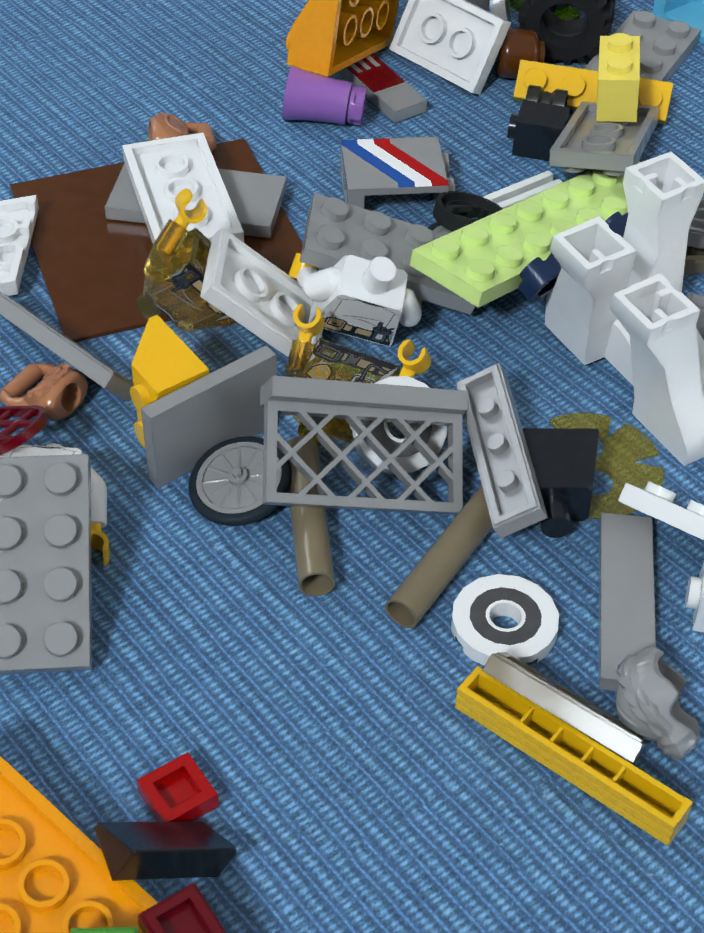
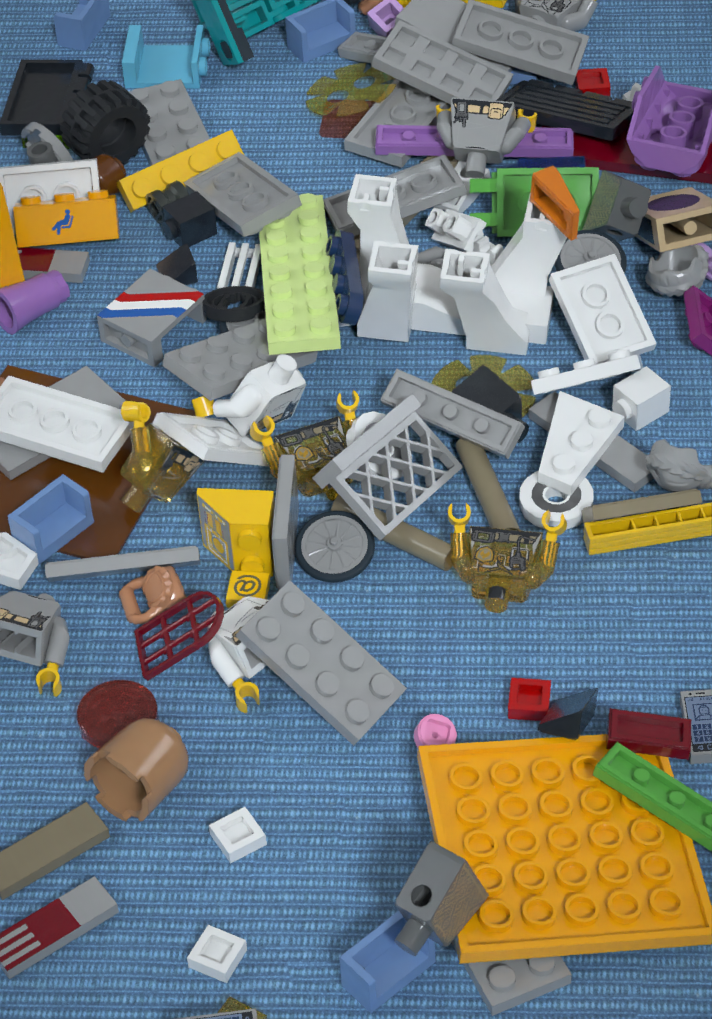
camera: 45 degrees left, 0 degrees up
light yellow piece [596,33,640,122] -> none
none -> medium blue panel [7,474,94,565]
none -> light orange brick [13,190,120,248]
none -> black slope [156,244,198,285]
none -> yellow tile [226,570,271,608]
none -> bright pink tile [414,714,457,748]
none -> clear yellow torso [448,503,567,613]
none -> white wing [538,391,625,496]

